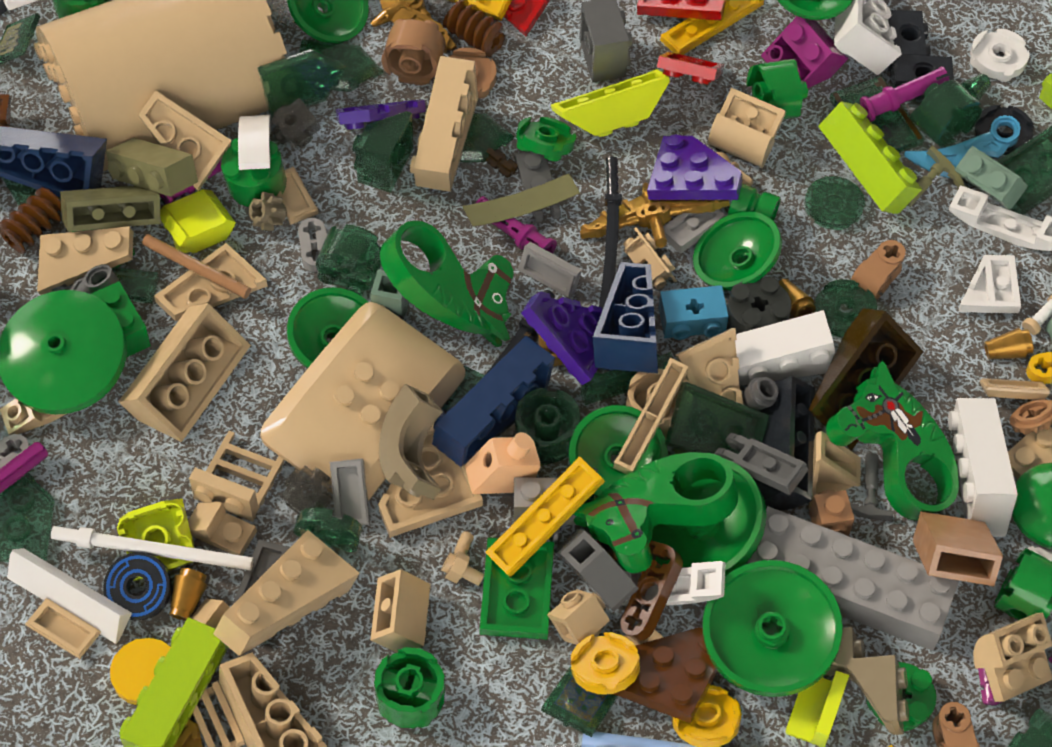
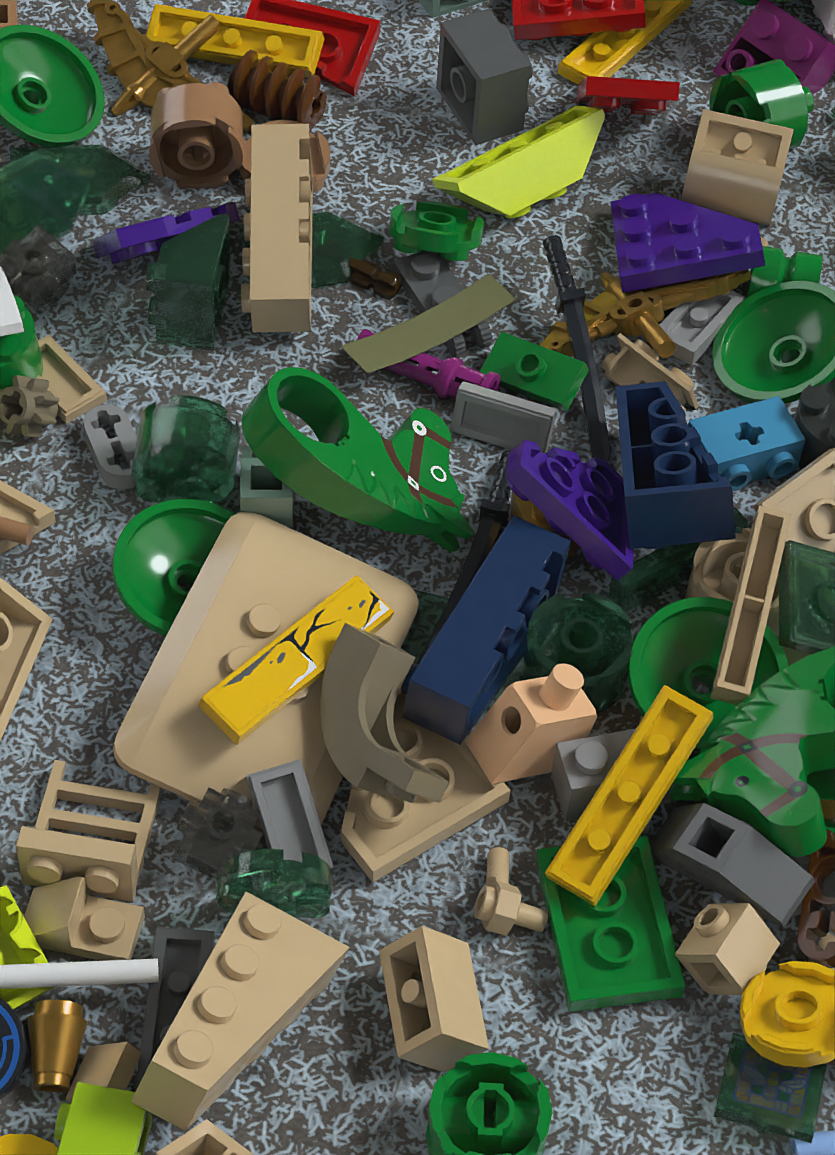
camera: 15 degrees left, 5 degrees down
none -> yellow tile [198,575,395,745]
none -> green plate [480,331,589,411]

